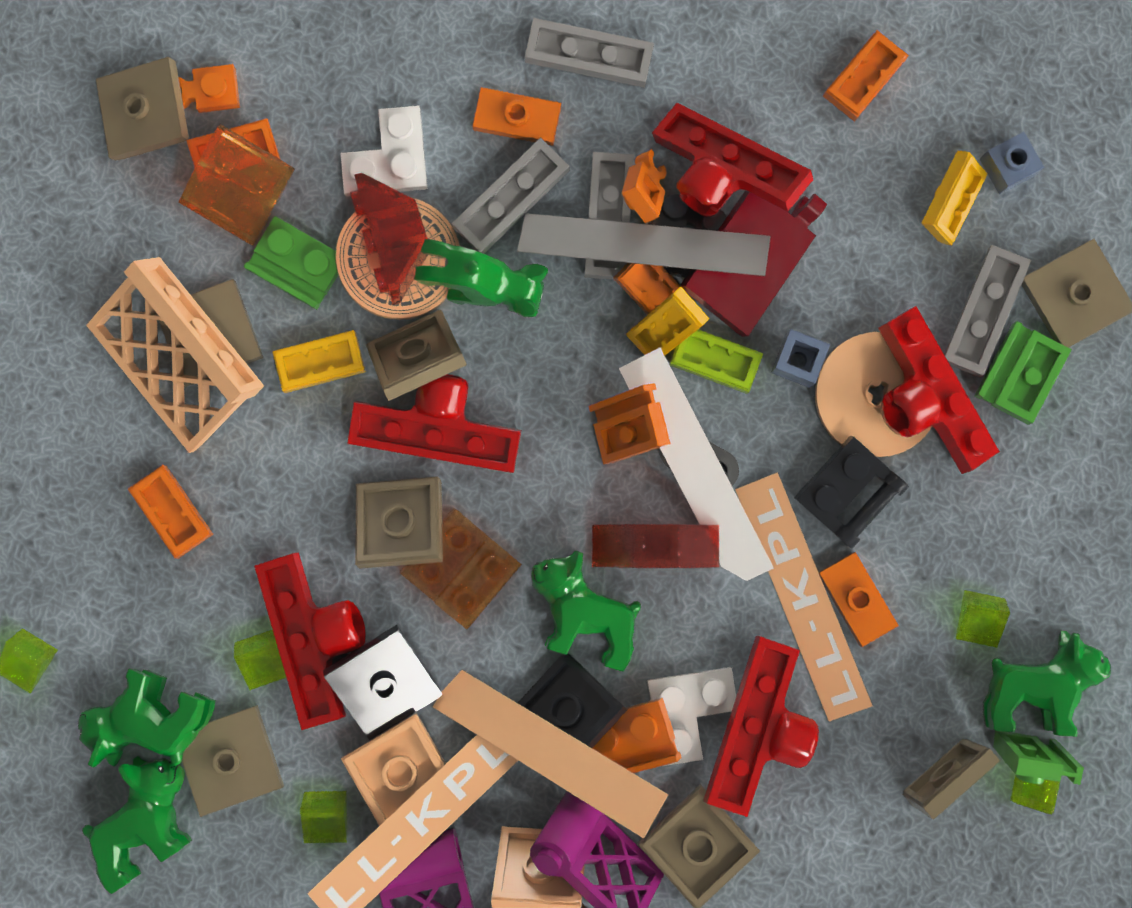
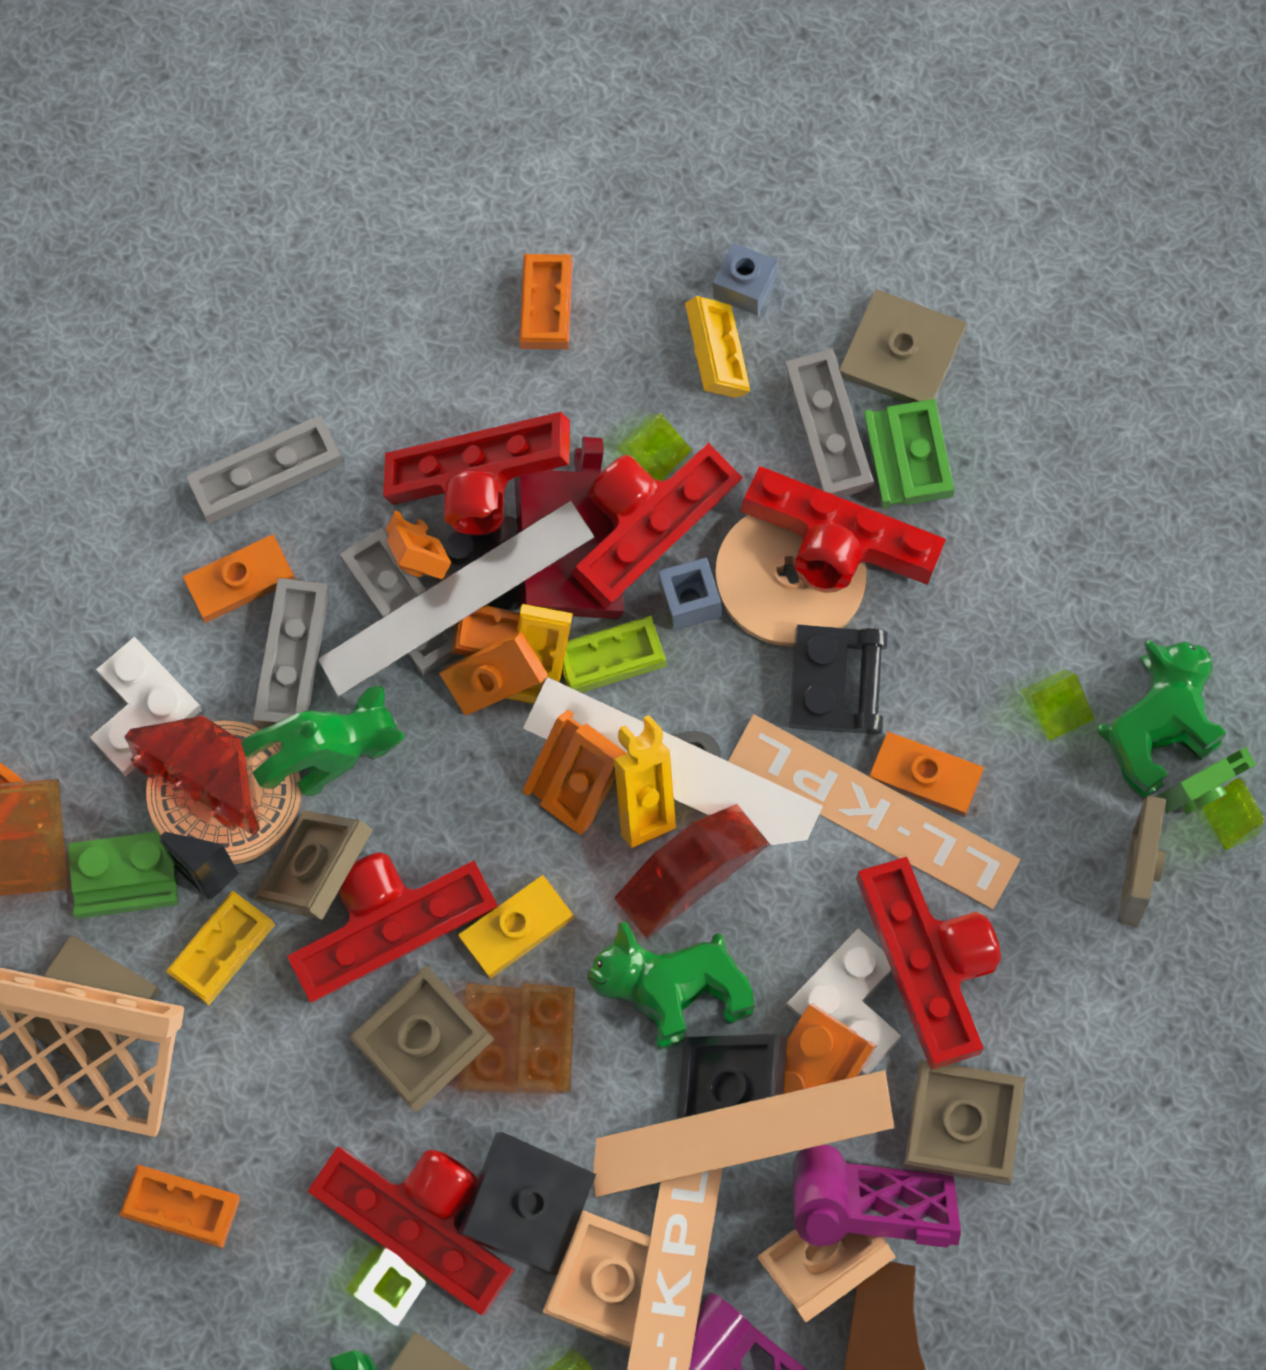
camera: 30 degrees left, 15 degrees down
none -> black slope [159,832,239,900]
none -> orange plate [439,632,548,716]
none -> yellow plate [458,875,574,979]
none -> red plate [570,443,743,609]
none -> yellow plate [614,715,676,848]
none -> clear neon green slope [616,413,692,481]

